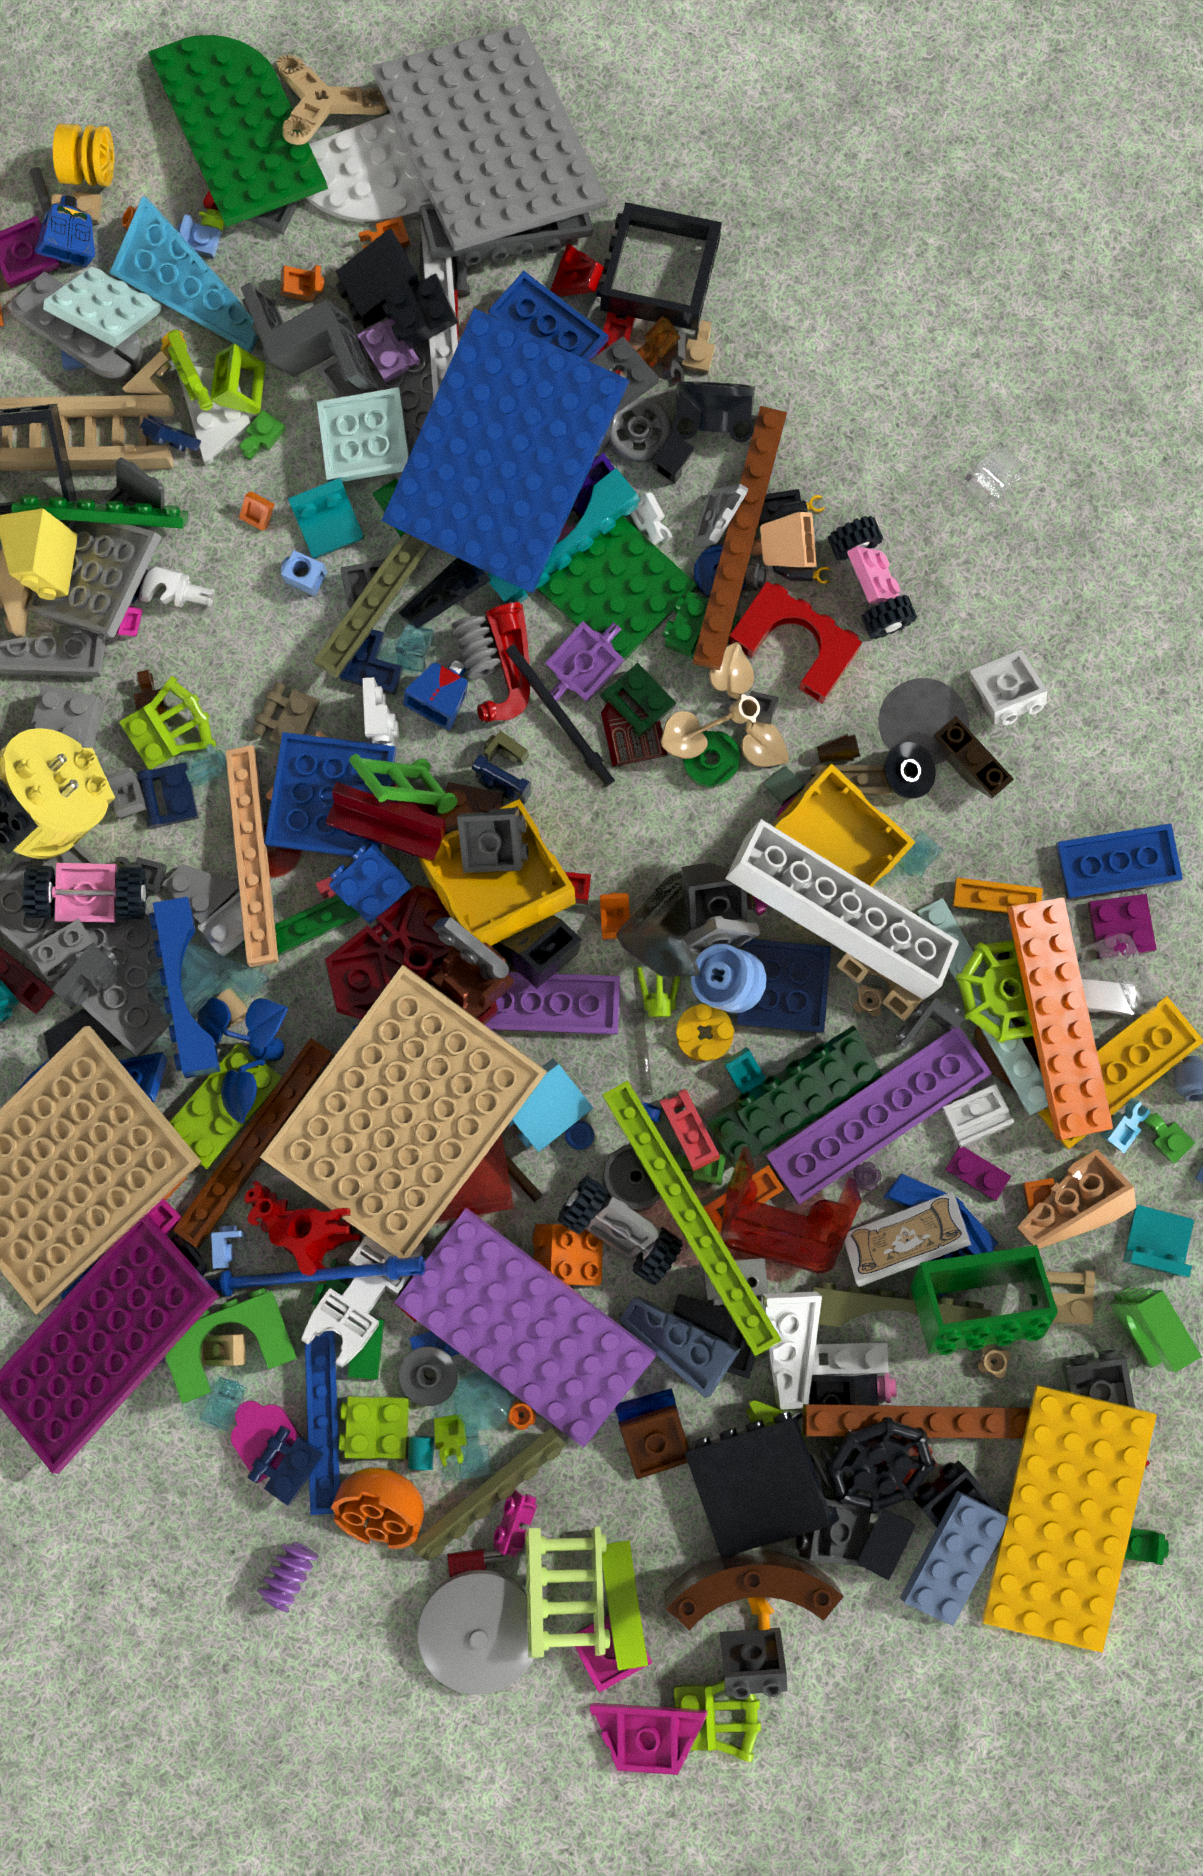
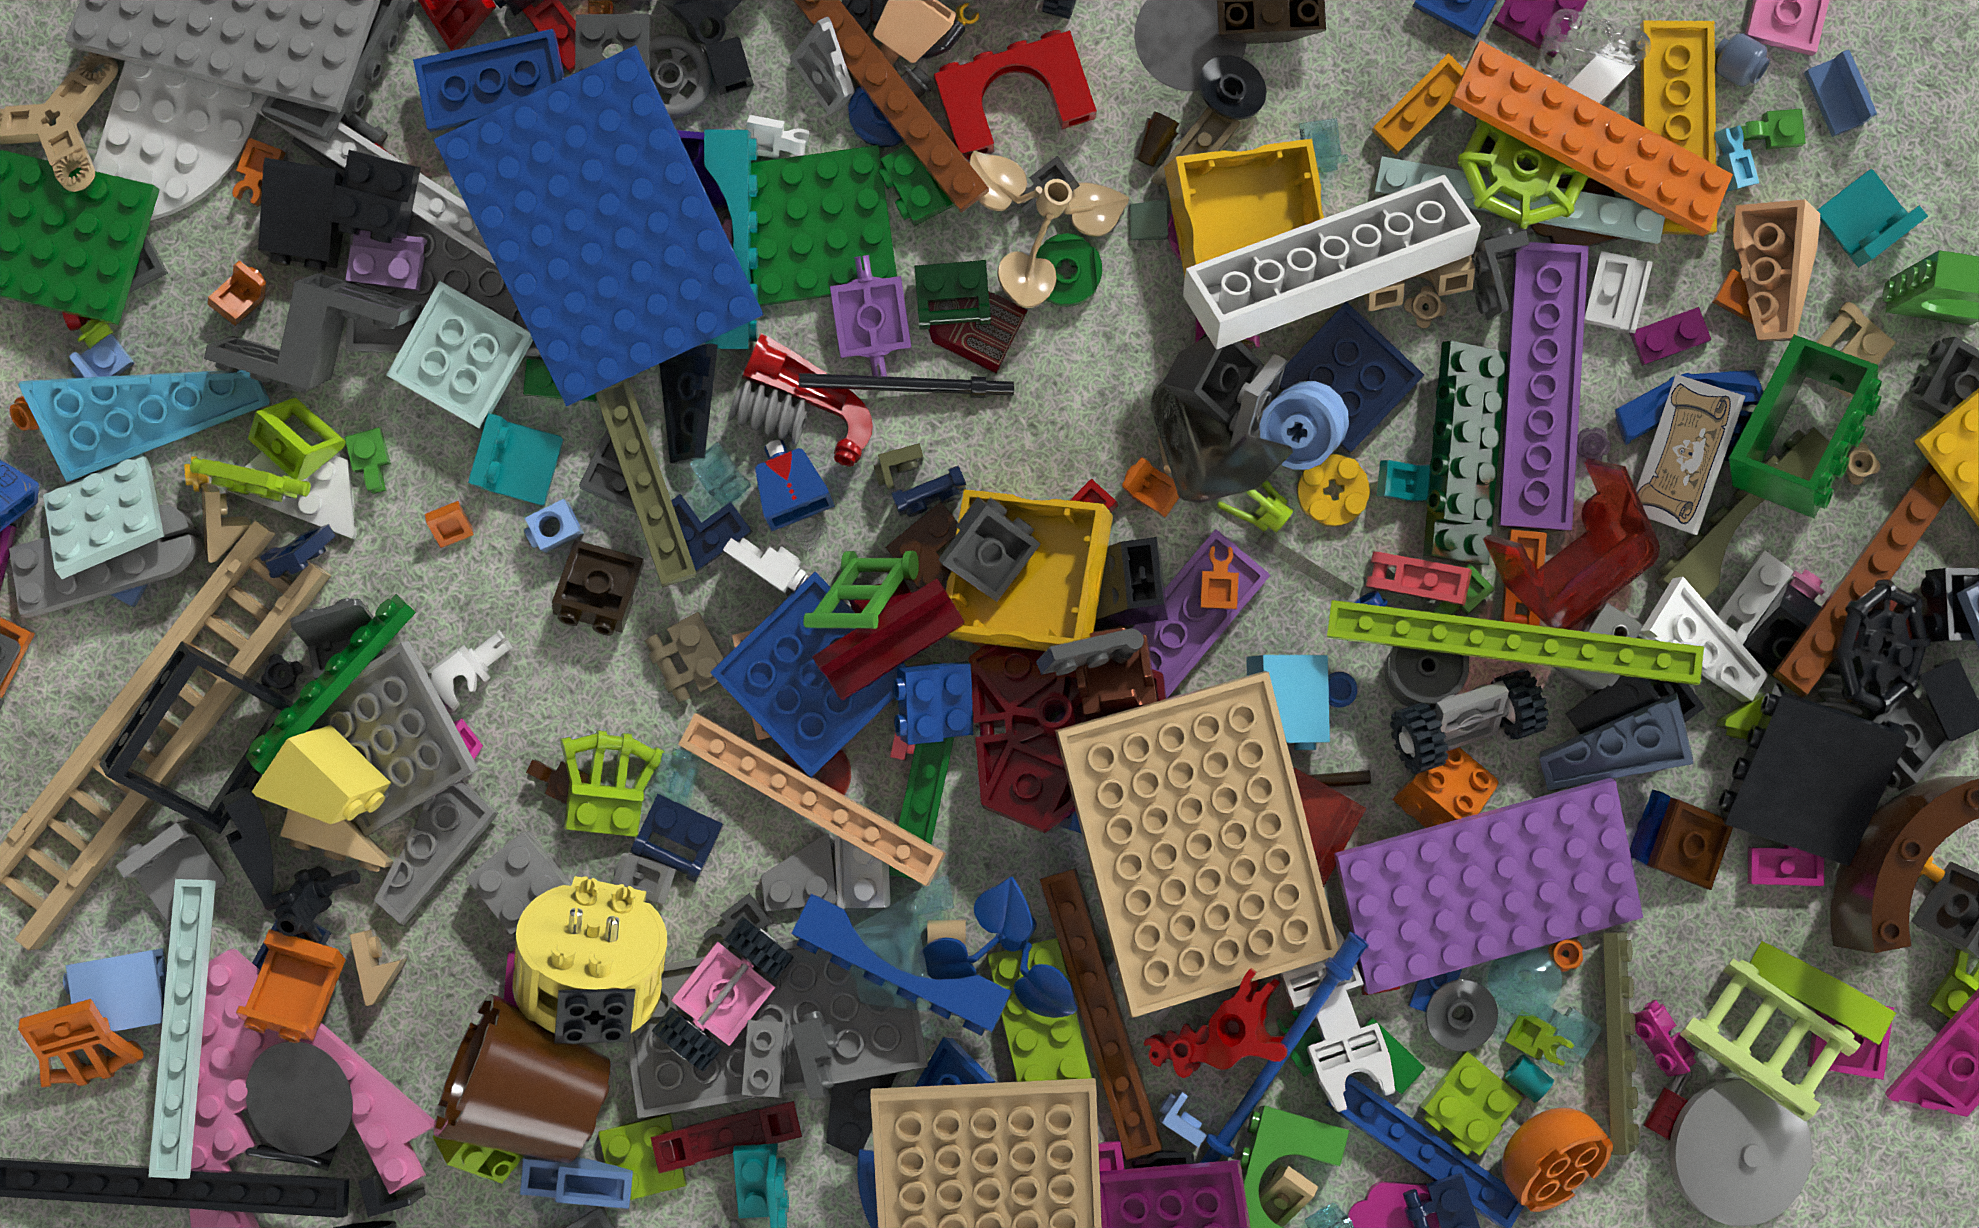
camera: 60 degrees left, 5 degrees up
none -> black plate [261,654,303,695]
none -> dark brown plate [552,539,644,636]
none -> orange plate [1200,546,1239,610]
none -> dark pink plate [1747,844,1824,886]

